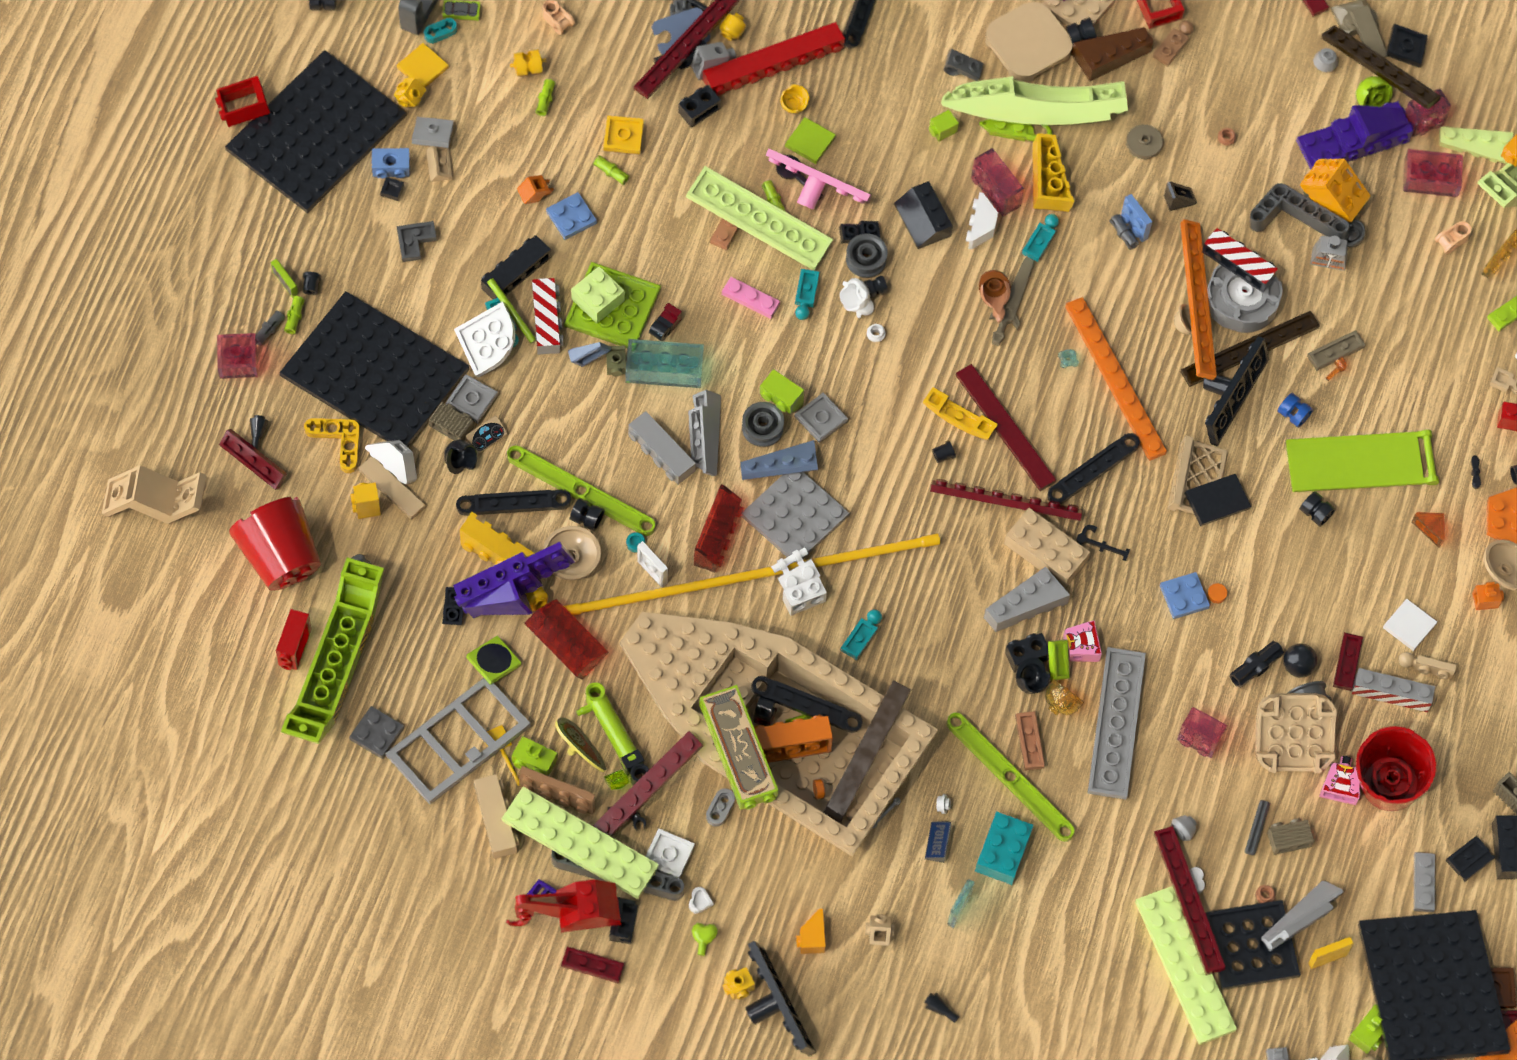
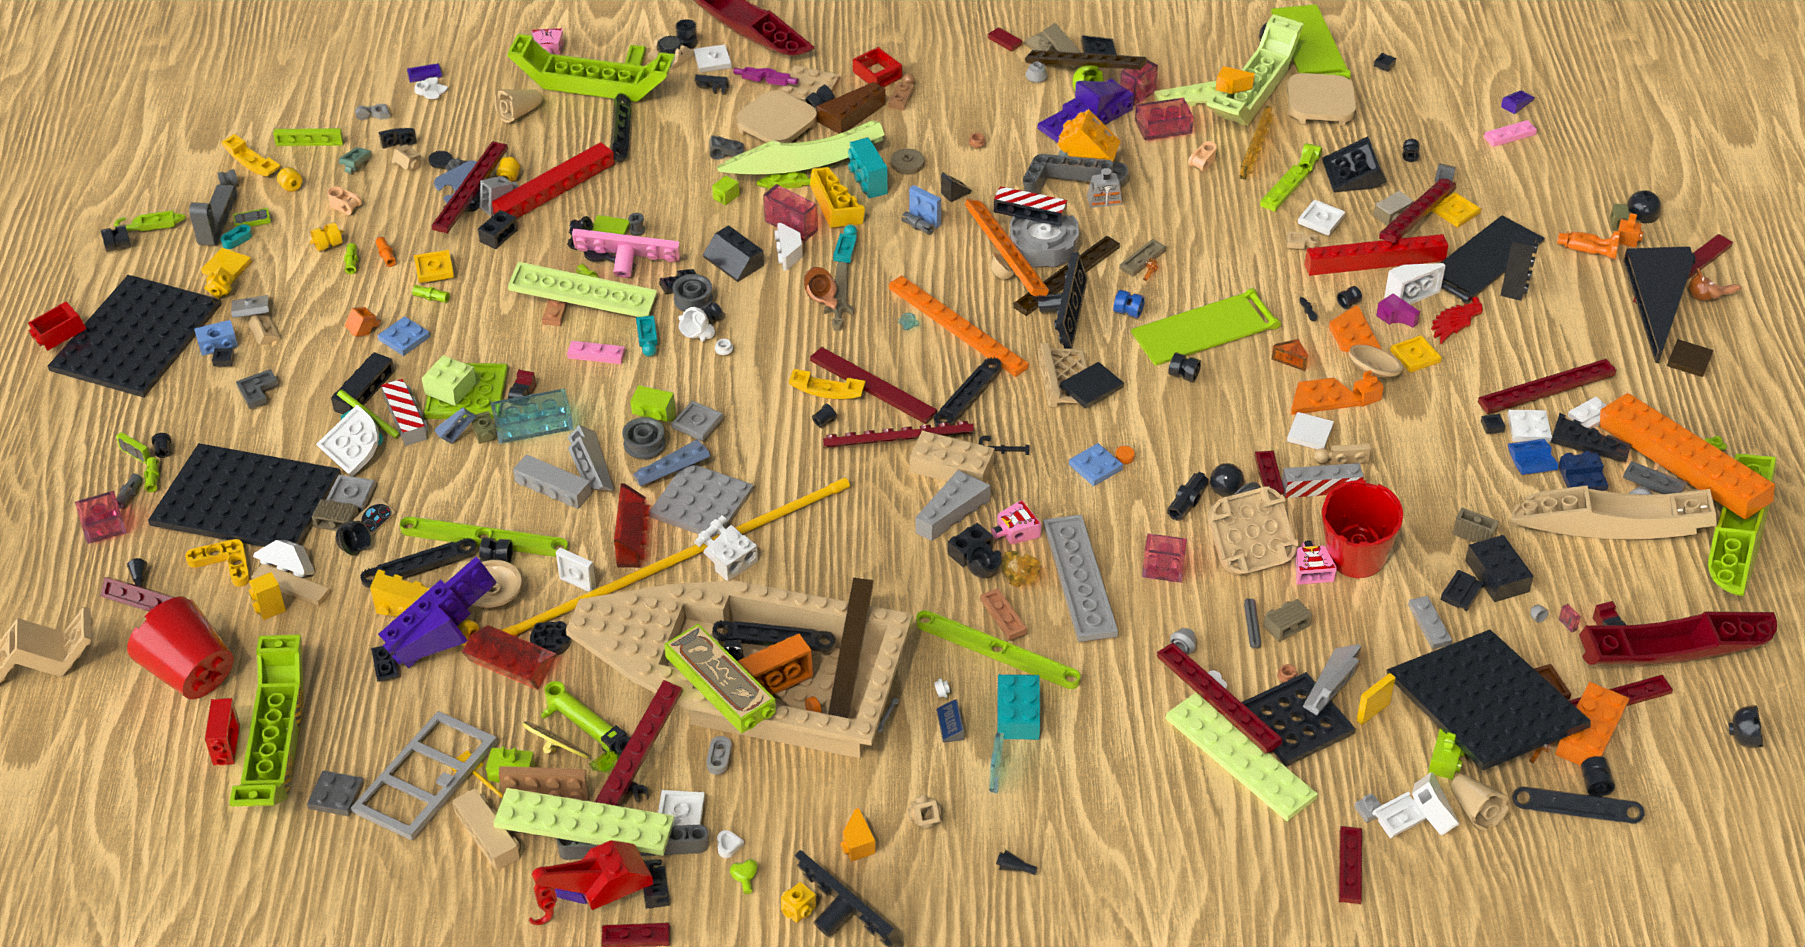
camera: 15 degrees left, 20 degrees down
tile [466,635,522,685] -> none
teal tile [626,532,645,553] -> none
yellow hair [780,84,810,114] -> none
teal plate [840,609,882,661] -> none
lime tile [1048,639,1070,680] -> none
none -> orange pin [375,237,396,267]
none -> black tile [530,621,571,657]
none -> black connector [567,216,593,250]
none -> dark grey bush [628,213,645,236]
none -> teal brick [848,137,888,199]
none -> orange wing [1291,377,1362,415]

